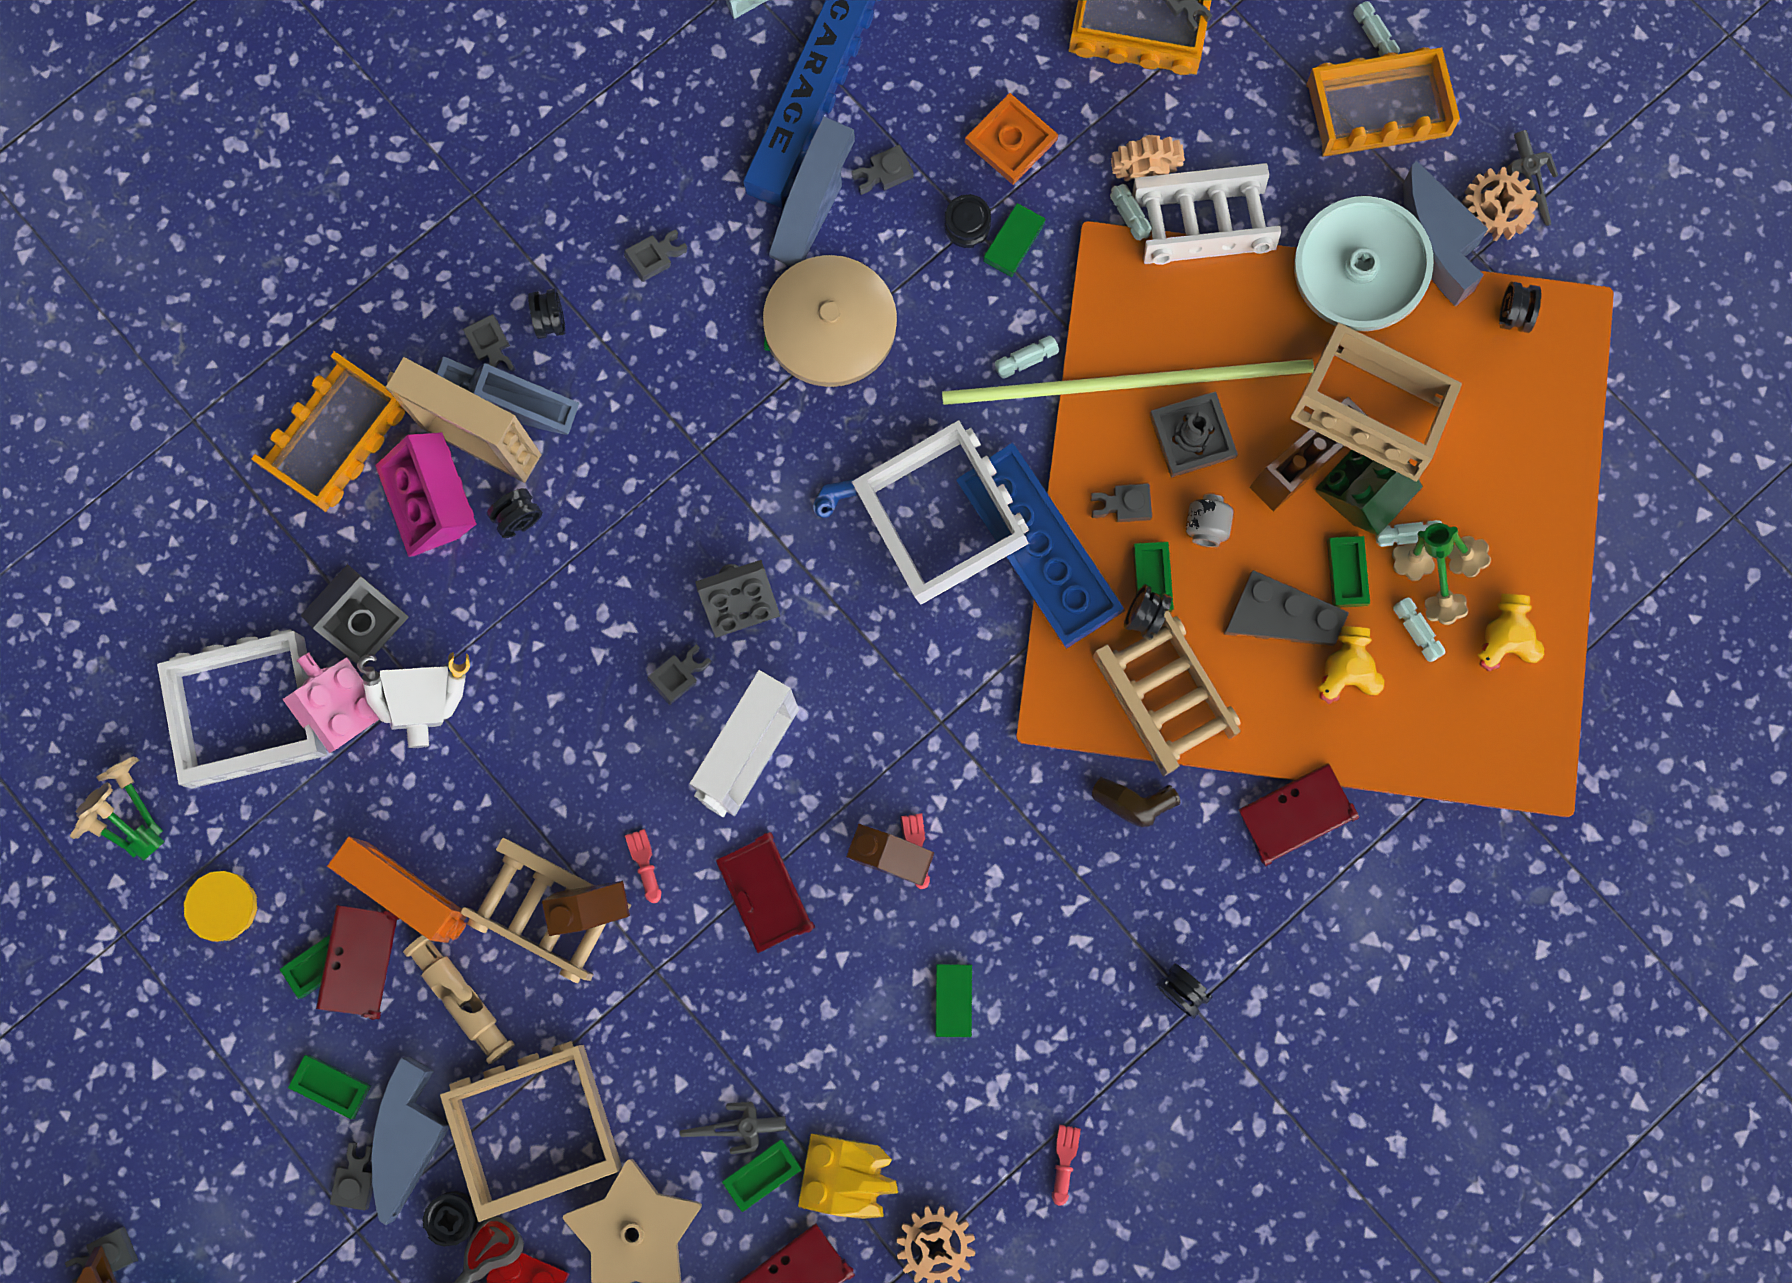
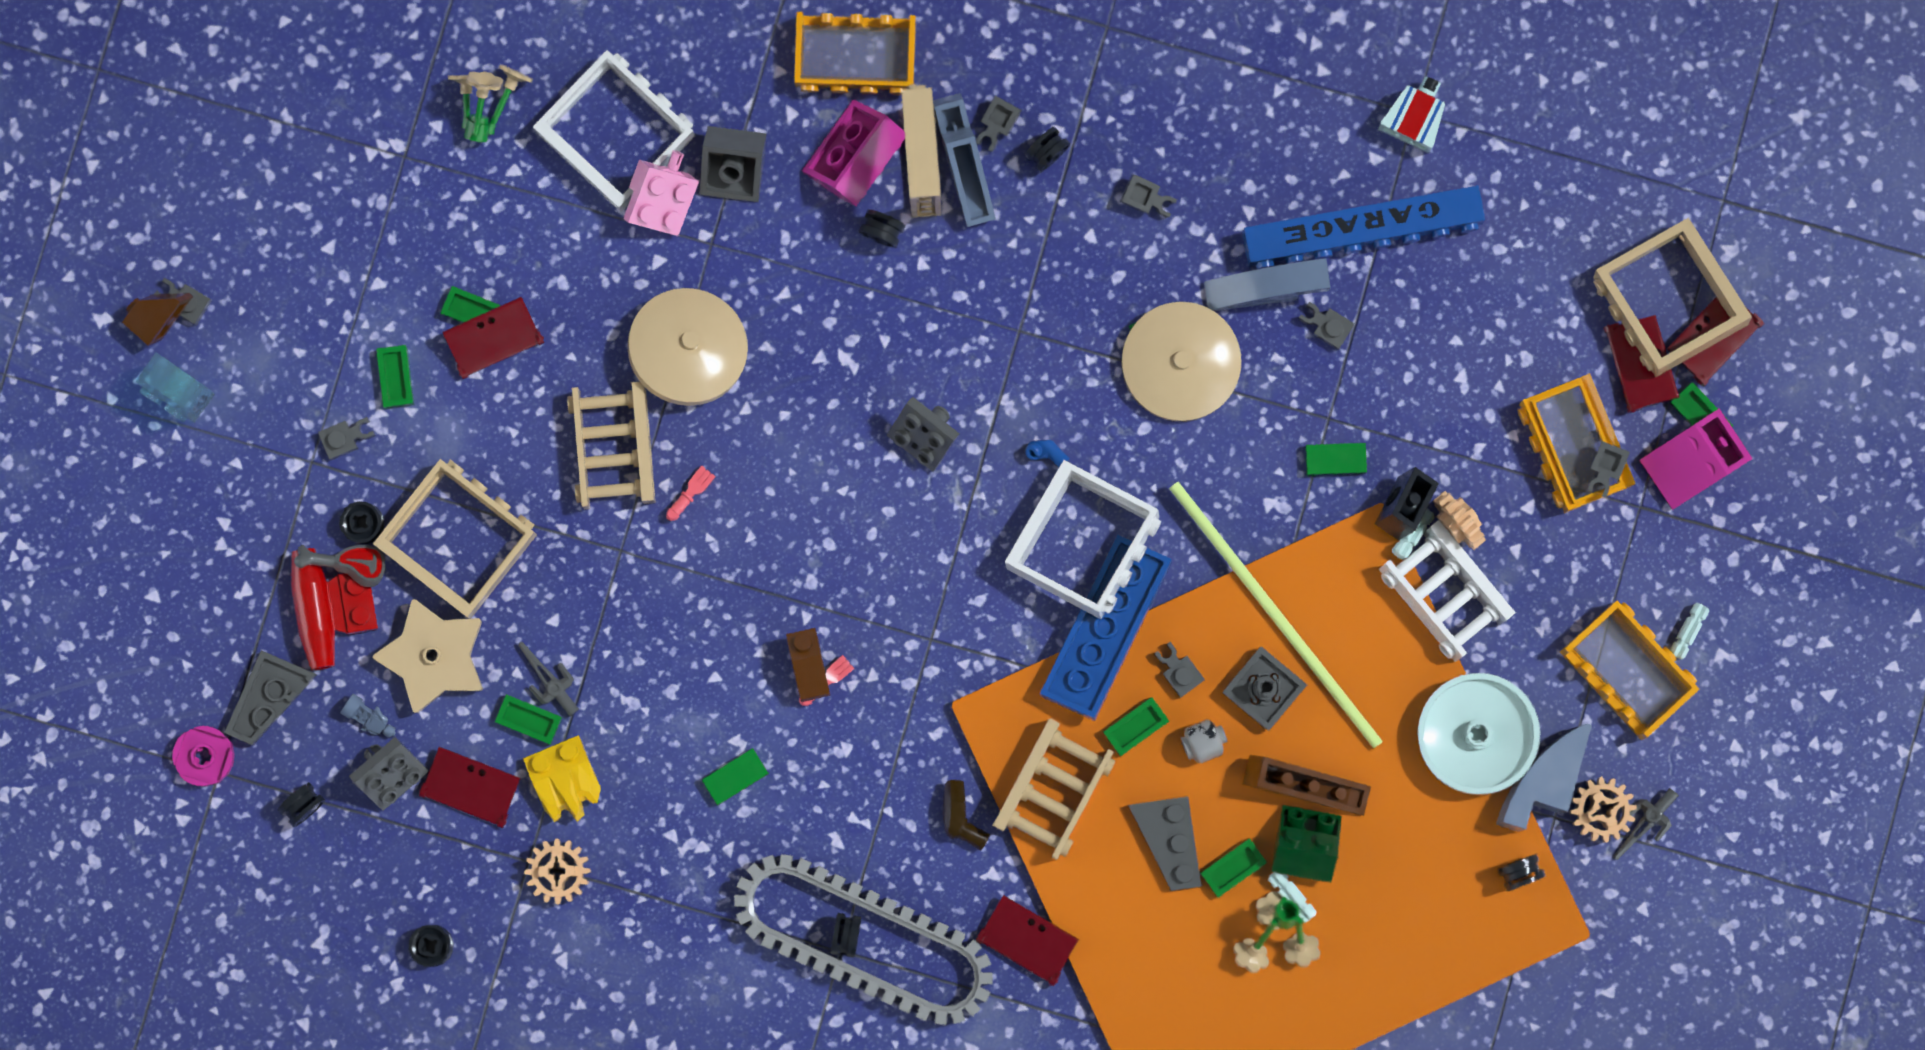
camera: 55 degrees right, 5 degrees up
yellow tile [184,871,257,942] -> none
orange piece [327,837,467,943] -> none
white torso [357,652,470,748] -> none
sand blue slope [371,1057,450,1225] -> none
tan piece [403,935,515,1064] -> none
reddish brown slope [542,881,630,936] -> none
dark grey plate [647,644,711,705] -> none
white window [690,670,799,817] -> none
dark red door [716,832,815,953] -> none
black wheel [945,194,991,248] -> none
orange plate [965,93,1058,185] -> none
light aqua axle [995,336,1059,378] -> none
coral piece [1052,1125,1081,1206] -> none
black wheel [1124,584,1172,640] -> none
tan window [1290,322,1462,482] -> none
yellow animal [1317,626,1384,704] -> none
light aqua axle [1393,597,1445,662] -> none
yellow animal [1478,594,1544,672] -> none
none -> tan dish [628,288,748,406]
none -> light grey piece [734,854,993,1025]
none -> black brick [1375,467,1439,540]

